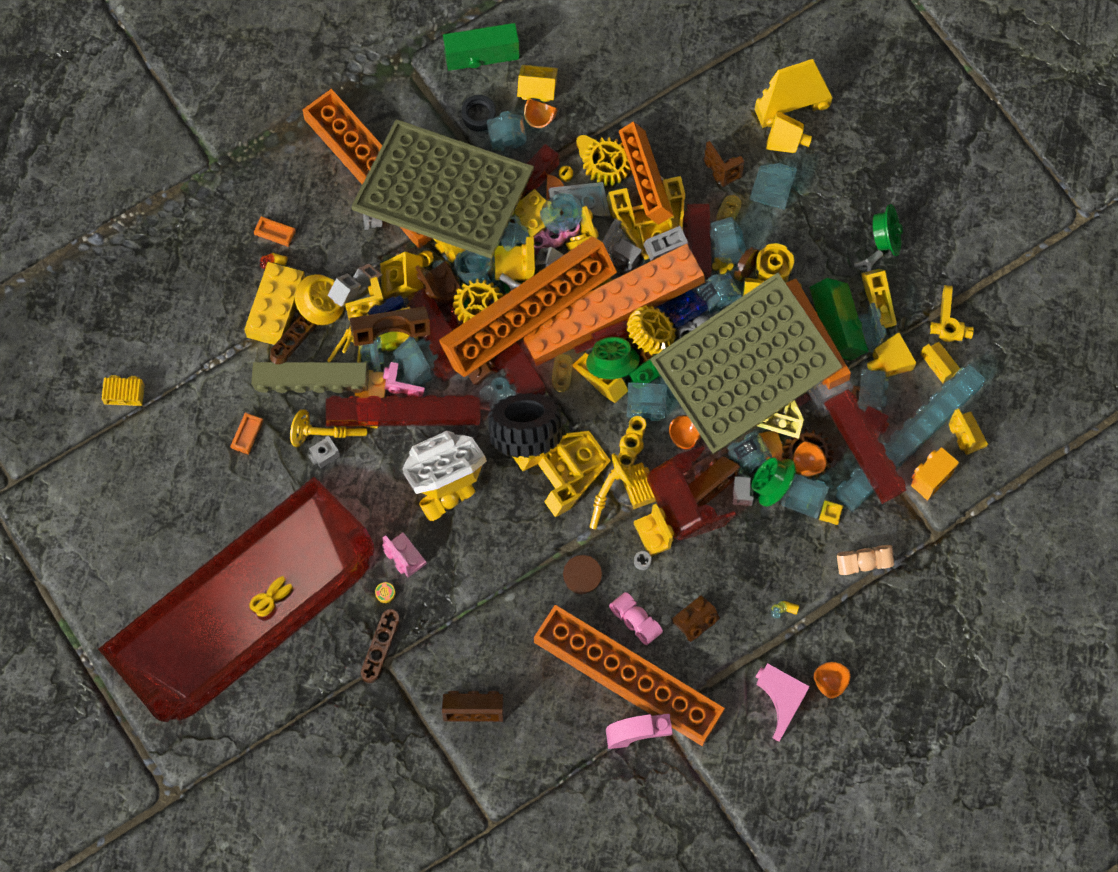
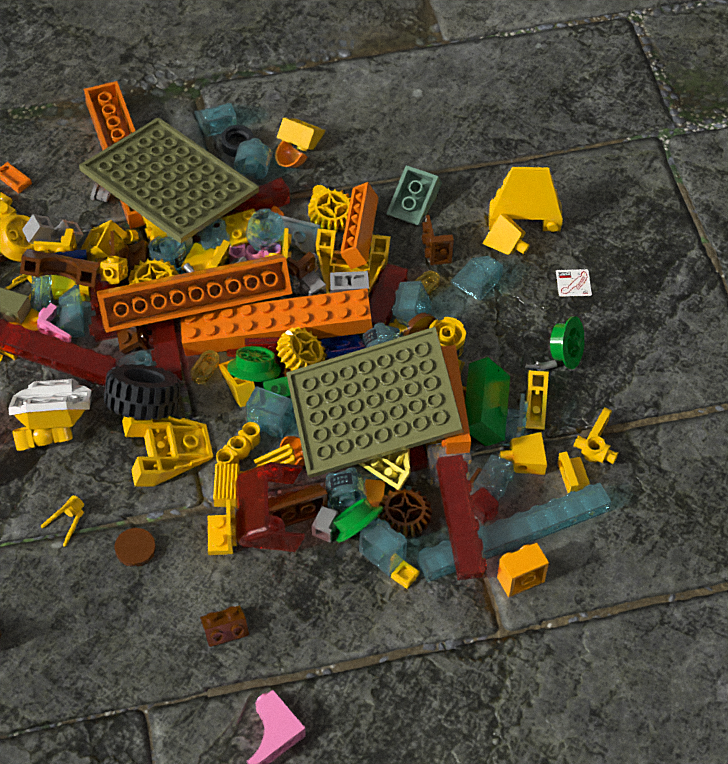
camera: 20 degrees right, 15 degrees down
green brick [443,23,519,71] -> none
orange brick [534,605,725,747] -> none
yellow hinge [559,166,573,182] -> none
yellow dish [590,453,634,529] -> none
bright pink arch [606,714,673,749] -> none
bright pink piece [609,592,663,645] -> none
light grey bush [634,551,651,570] -> none
arm [770,601,799,619] -> none
orange helmet [792,442,826,477] -> none
orange helmet [814,662,850,698] -> none
light nougat piece [837,545,894,575] -> none
yellow bracket [949,408,988,455] -> none
none -> yellow plant [41,495,84,547]
none -> yellow brick [99,256,128,284]
none -> clear light blue slope [194,103,237,137]
none -> yellow tile [254,444,296,479]
none -> reddish brown bracket [286,251,315,280]
none -> sand green slope [386,165,442,226]
none -> white sticker [556,269,592,296]

